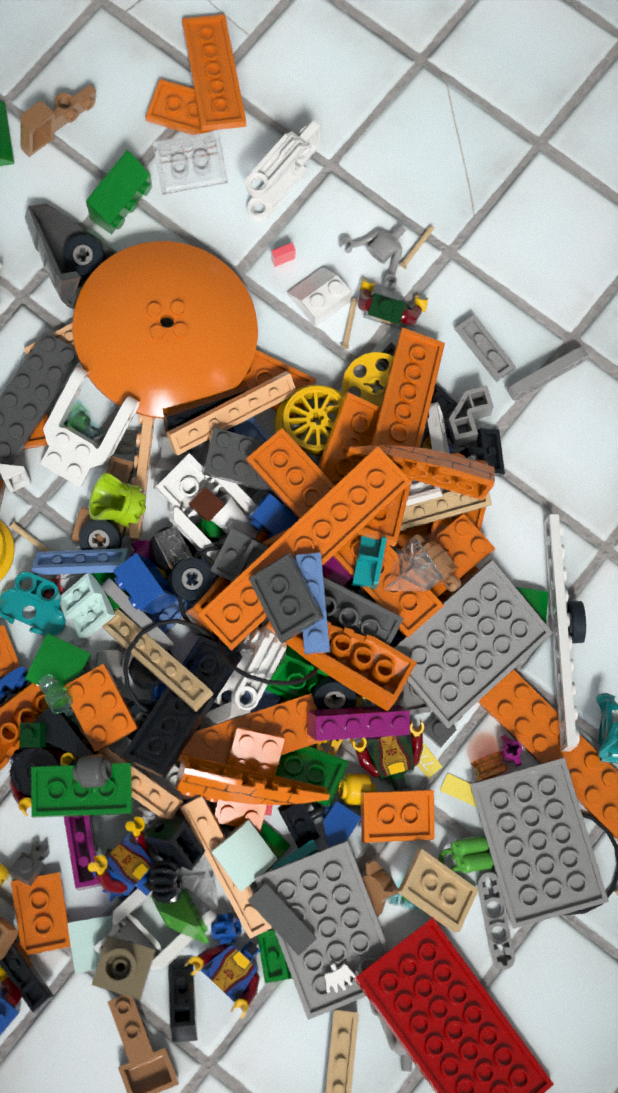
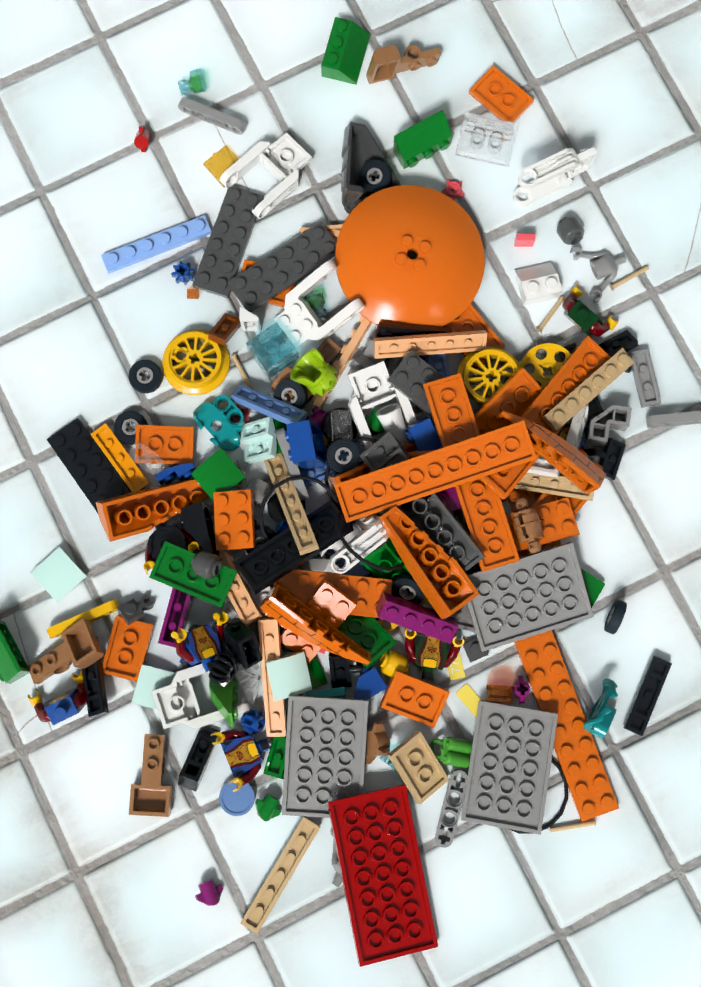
camera: 30 degrees right, 5 degrees up
dark green plate [20,723,46,748] -> none
clear light blue piece [38,674,74,716] -> none
dark tan plant [92,935,156,1000] -> none
clear smoke tile [114,430,138,455] -> none
orange plate [182,14,246,132] -> none
copper slope [188,487,225,521] -> none
dark grey tile [247,882,317,956] -> none
dark grey tile [249,553,324,643] -> none
medium blue plate [296,553,330,654] -> none
white piece [324,963,356,993] -> none
teal panel [352,536,387,589] -> none
clear slope [384,538,444,591] -> none
white plate [544,514,580,751] -> none
none -> medium blue piece [219,782,255,816]
none -> clear light blue brick [246,322,300,379]
none -> green piece [255,793,281,822]
none -> coral plate [441,180,465,200]
none -> tan plate [542,348,635,432]
none -> dark grey head [556,217,584,245]
none -> black plate [599,329,638,373]

